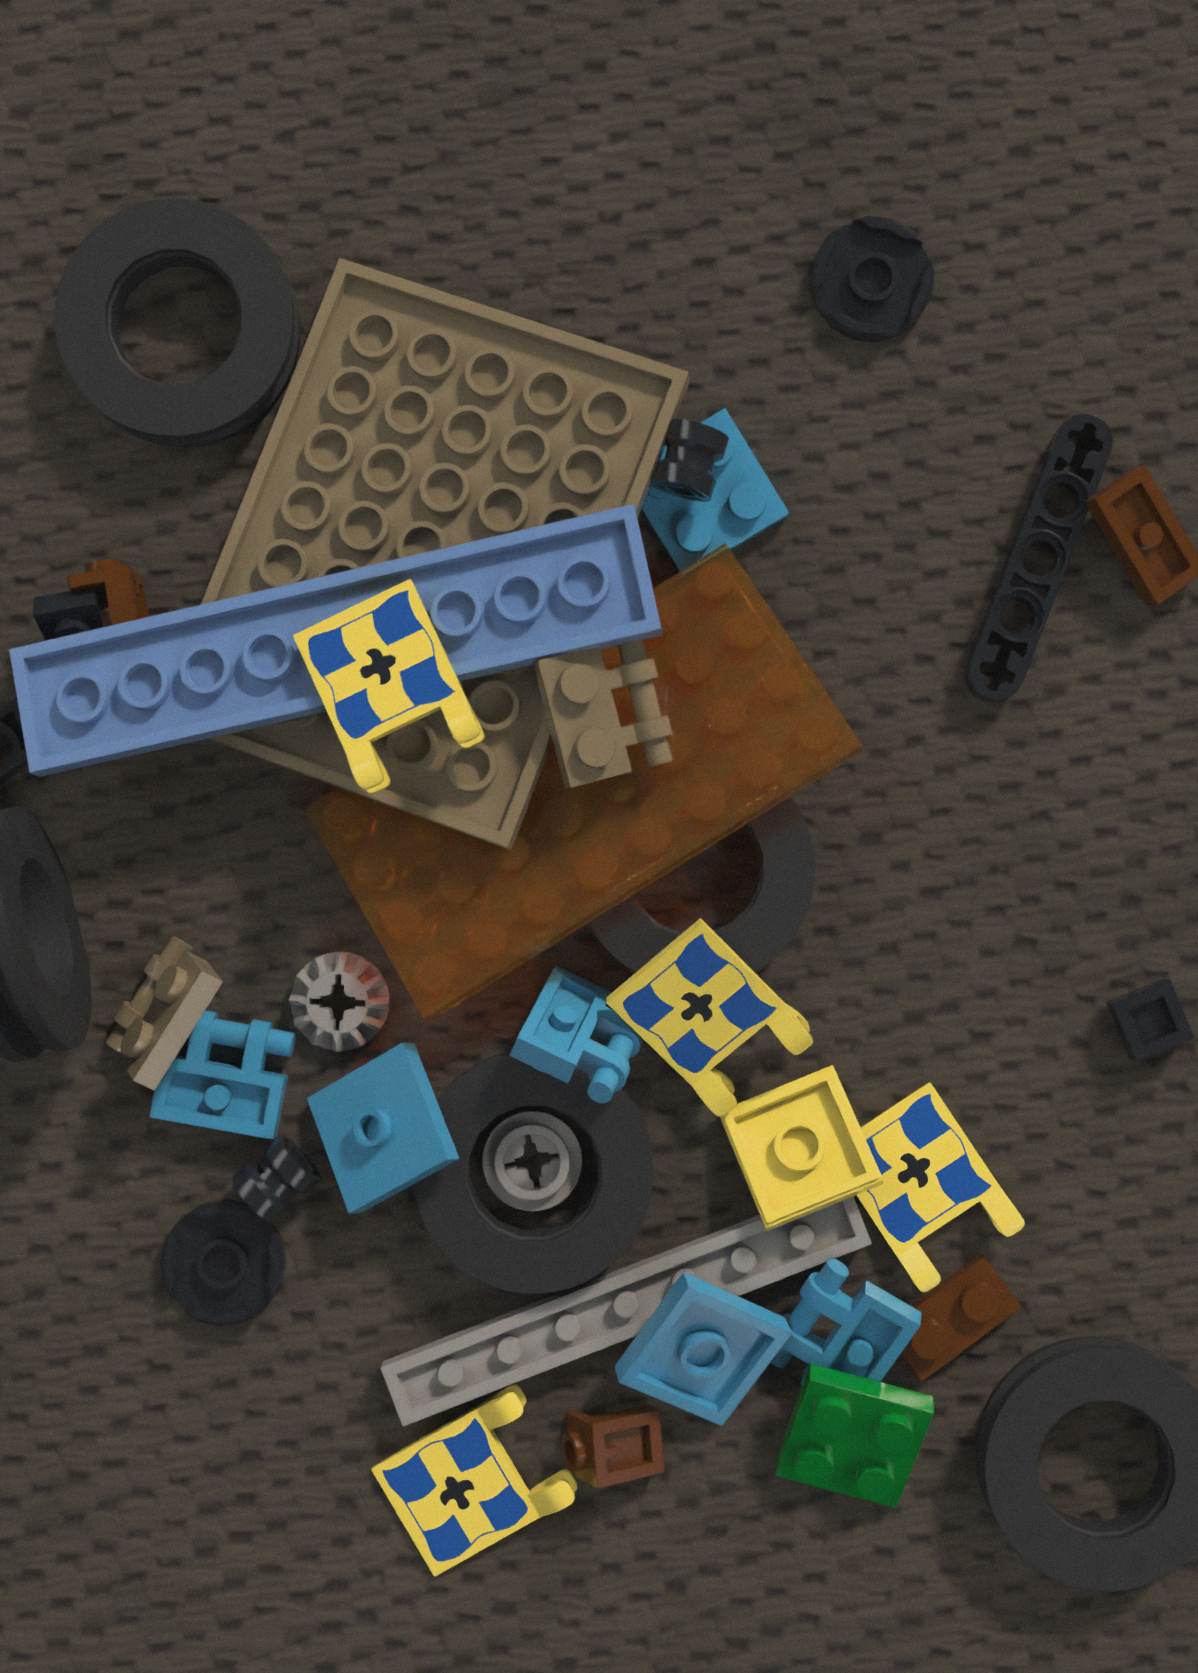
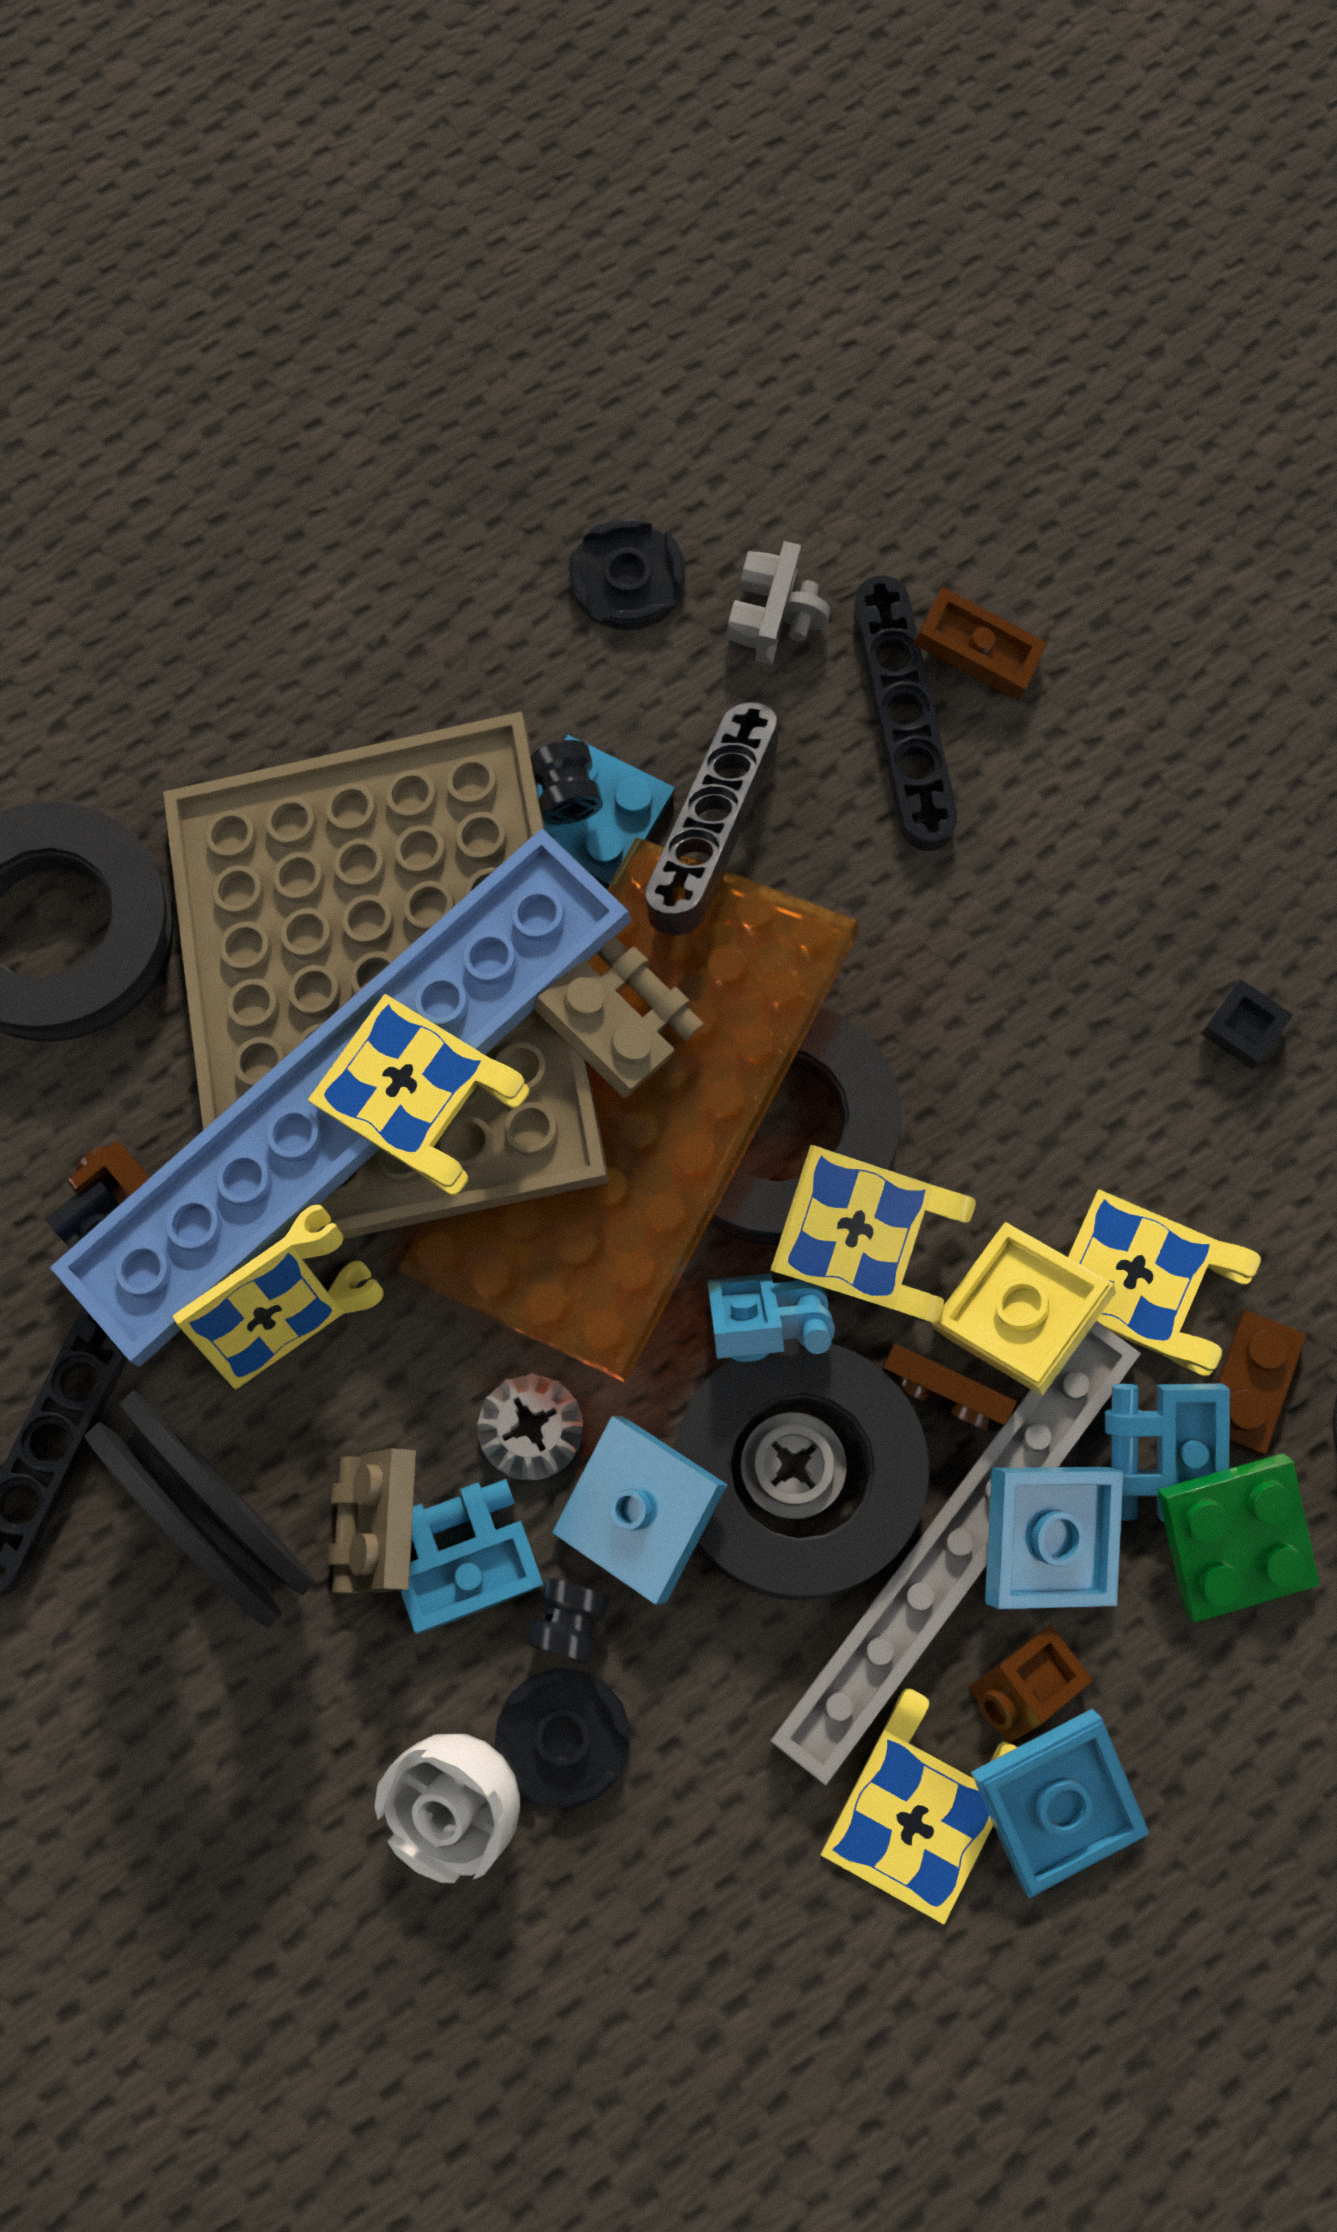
camera: 35 degrees left, 15 degrees down
none -> light yellow flag [172,1205,383,1390]
none -> white cylinder [374,1734,520,1883]
none -> black beam [645,702,778,936]
none -> light grey hips [726,541,831,665]
none -> reddish brown plate [883,1343,1017,1430]
none -> dark azure plate [971,1709,1150,1898]

